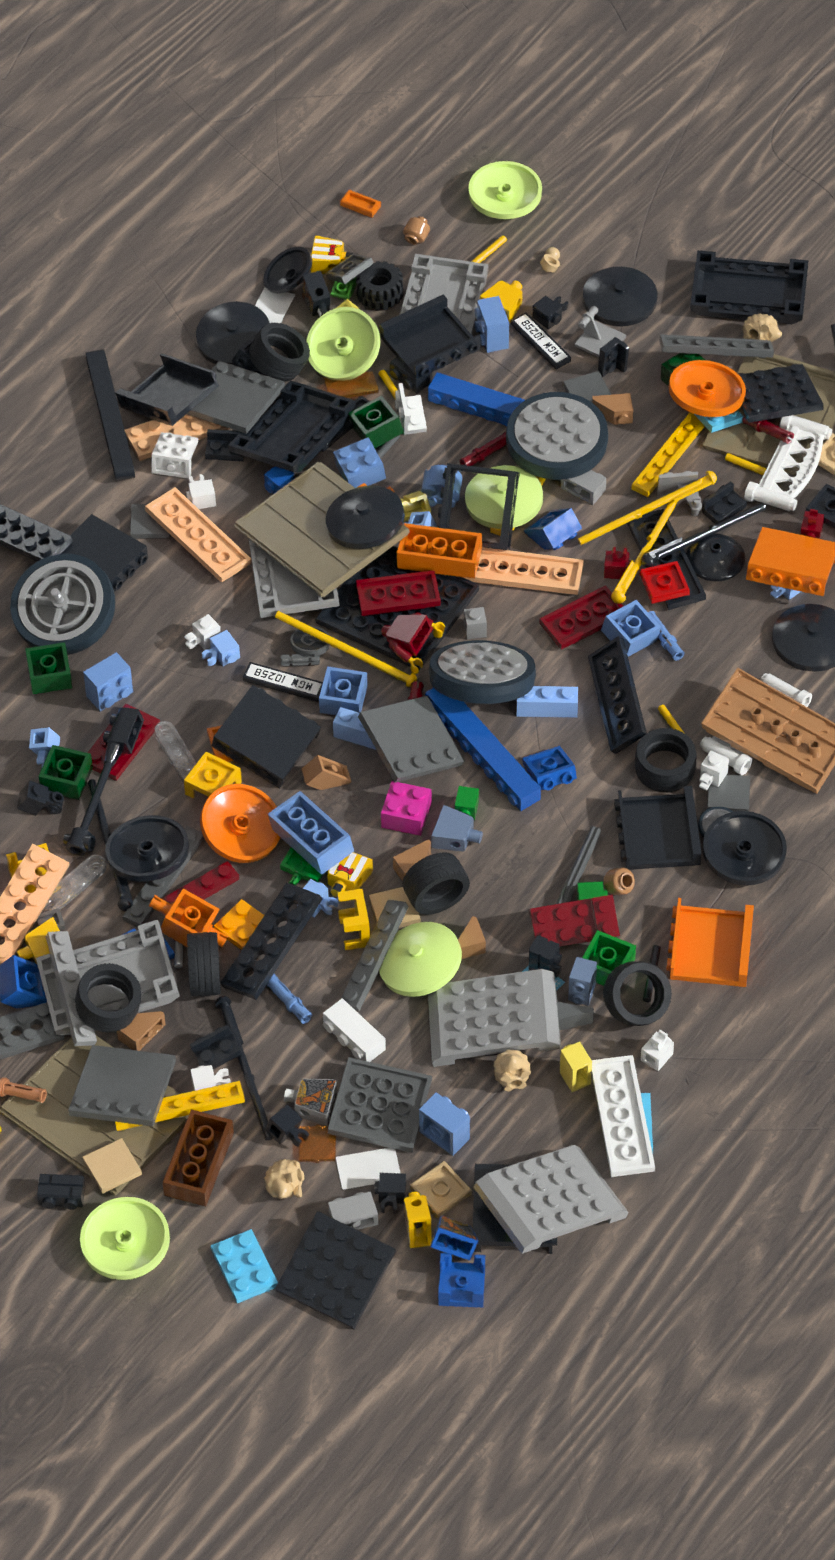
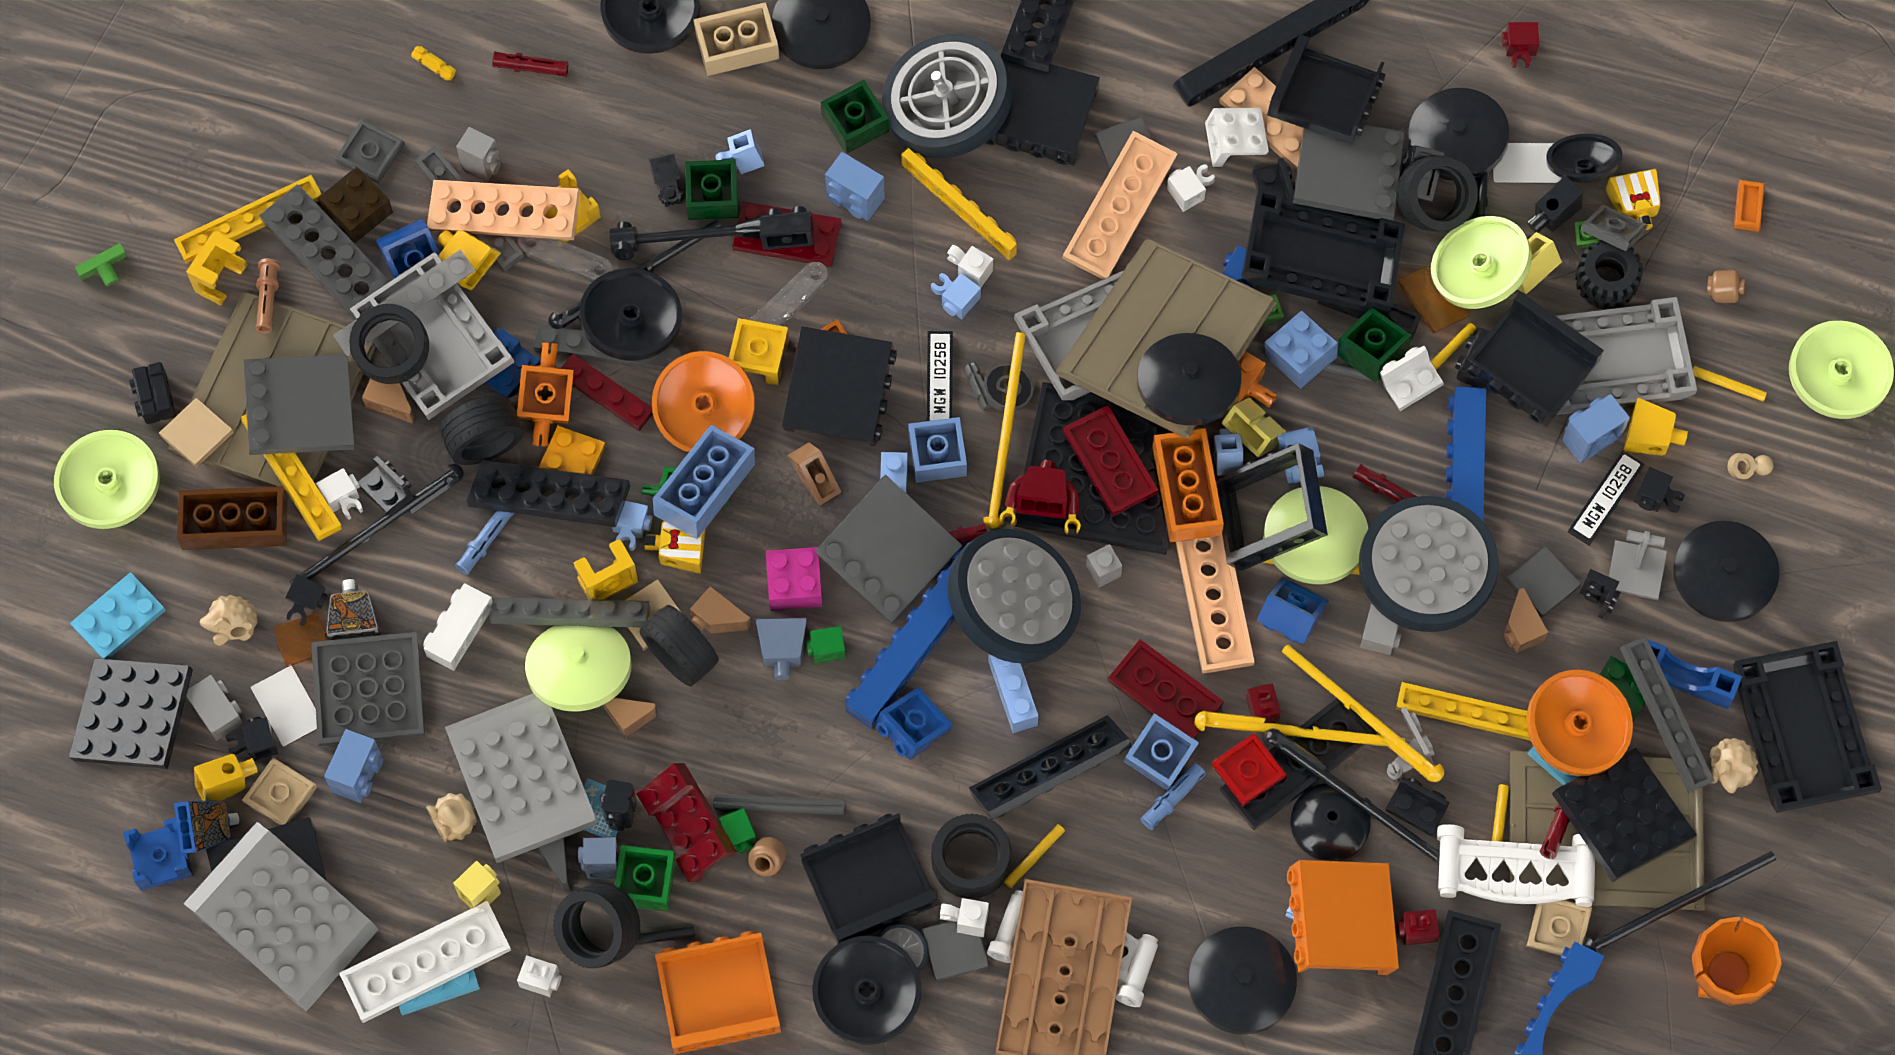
camera: 70 degrees right, 15 degrees up
none -> yellow plate [901,148,1017,261]
none -> dark red brick [1501,22,1539,68]
none -> blue arch [1647,639,1742,709]

